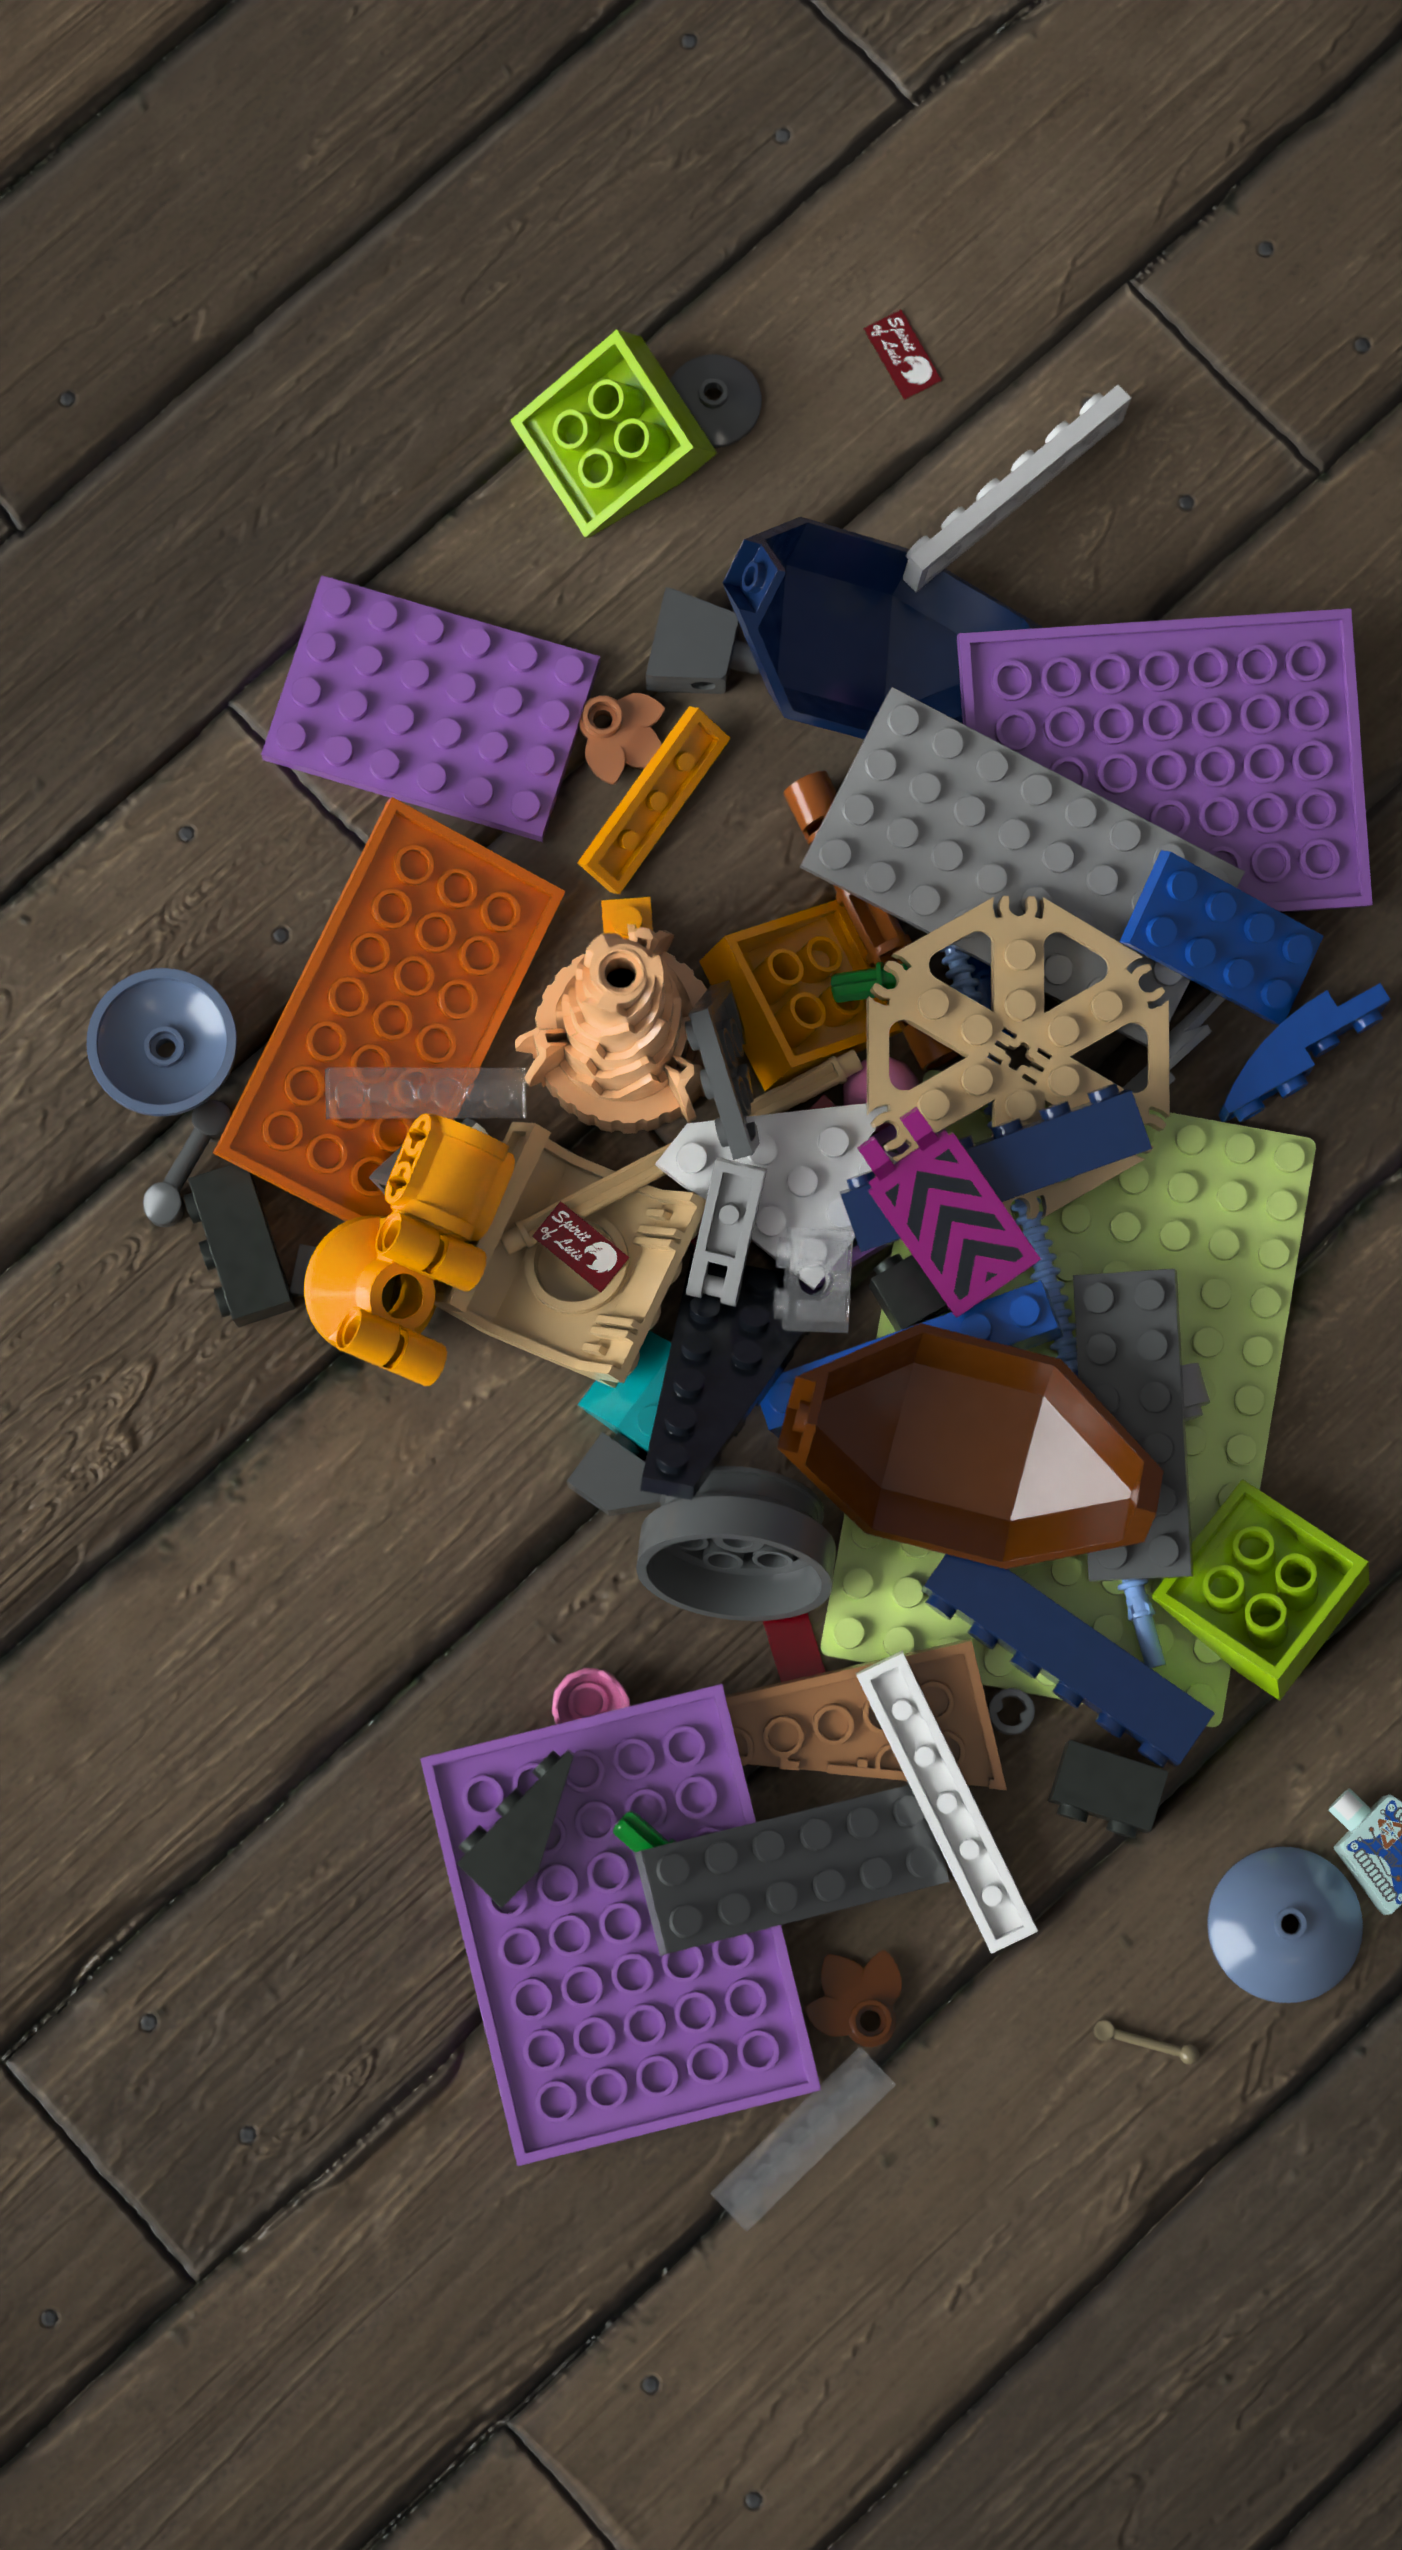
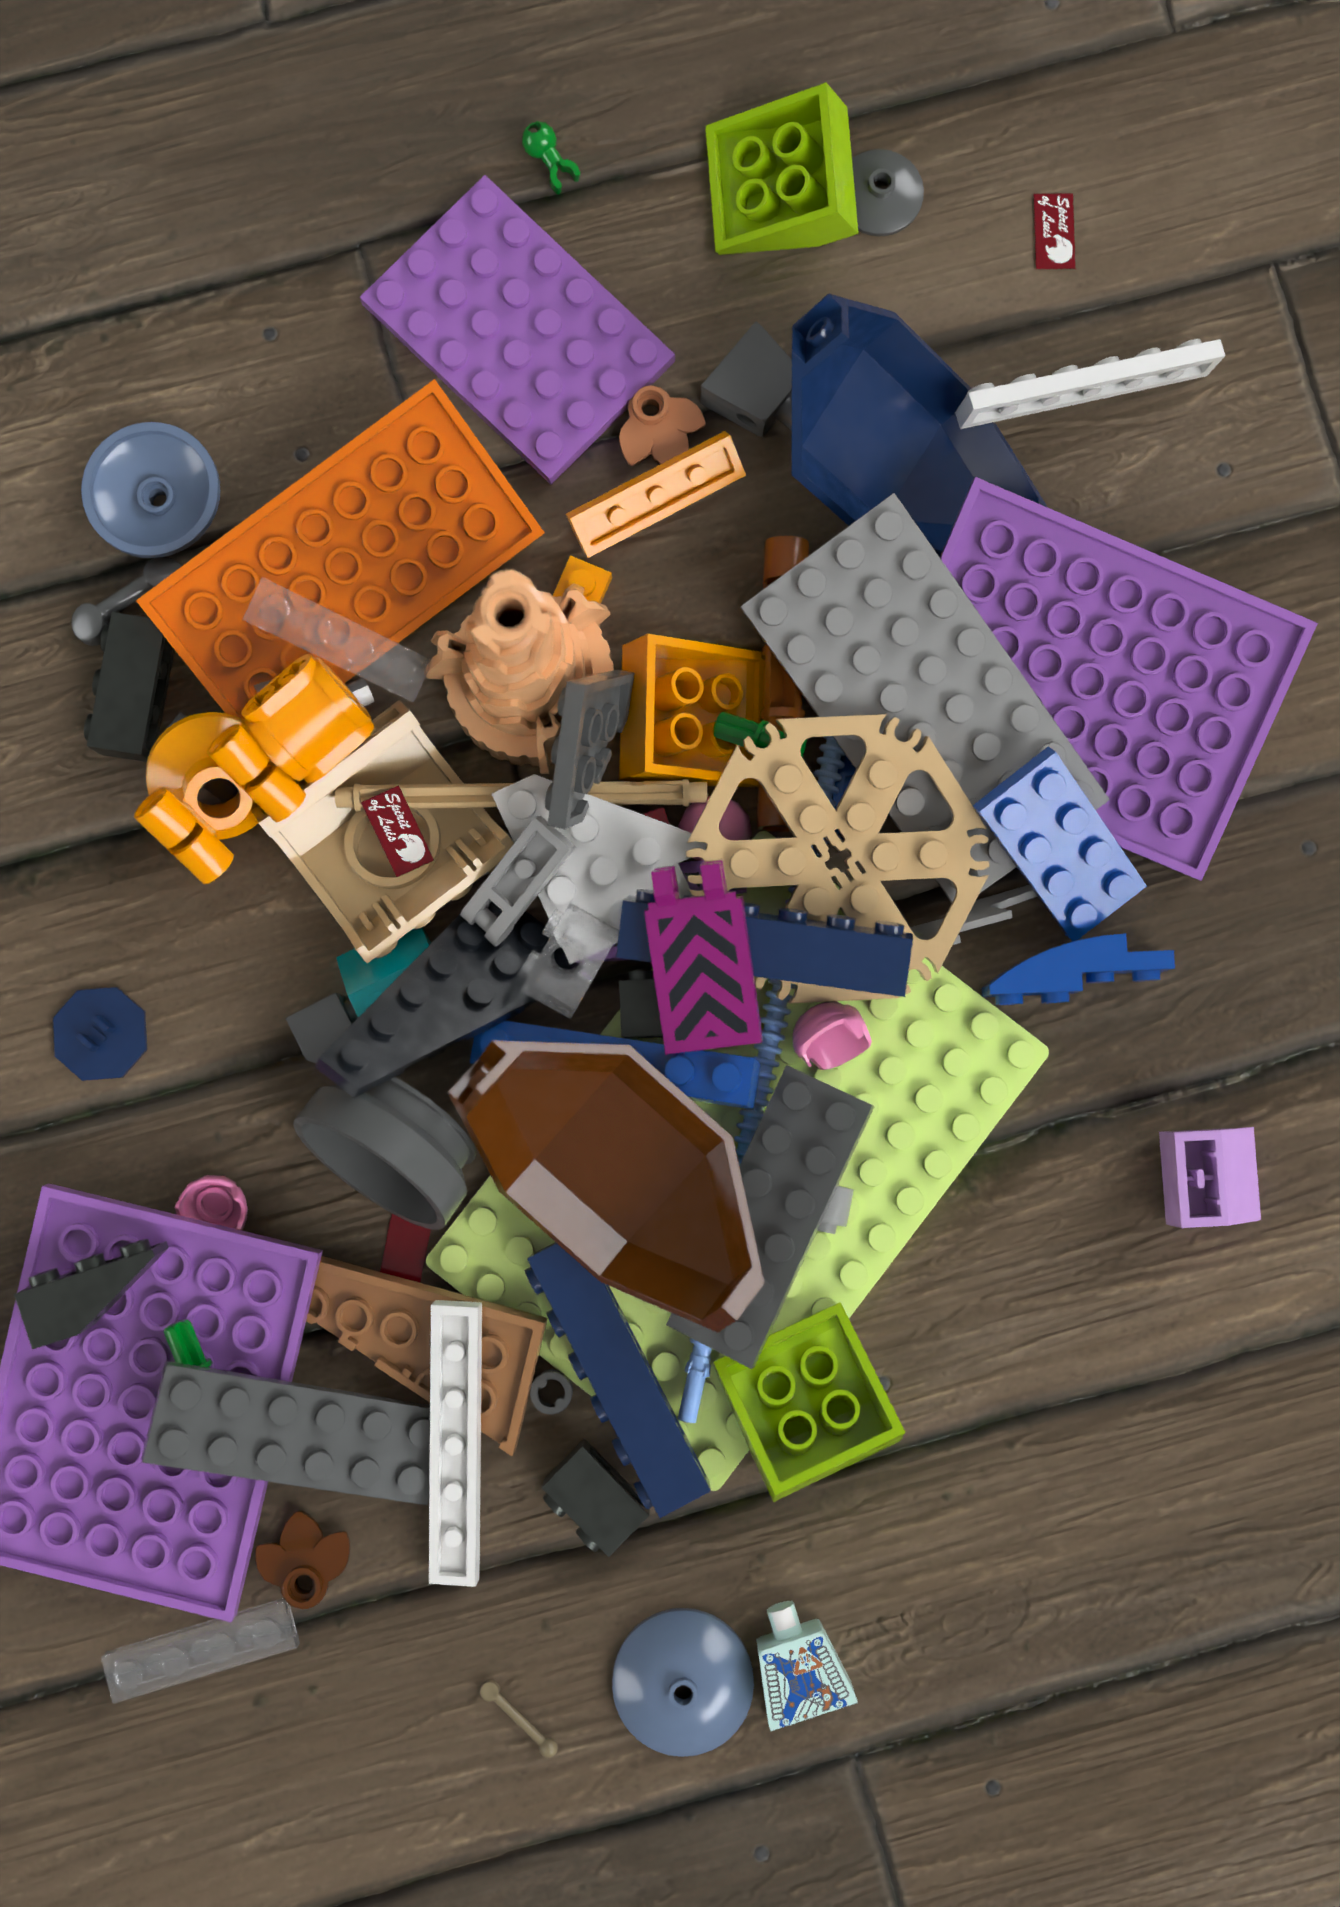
camera: 25 degrees right, 5 degrees up
none -> dark blue piece [53,987,147,1081]
none -> green arm [522,121,580,195]
none -> bright pink hair [793,1001,872,1070]

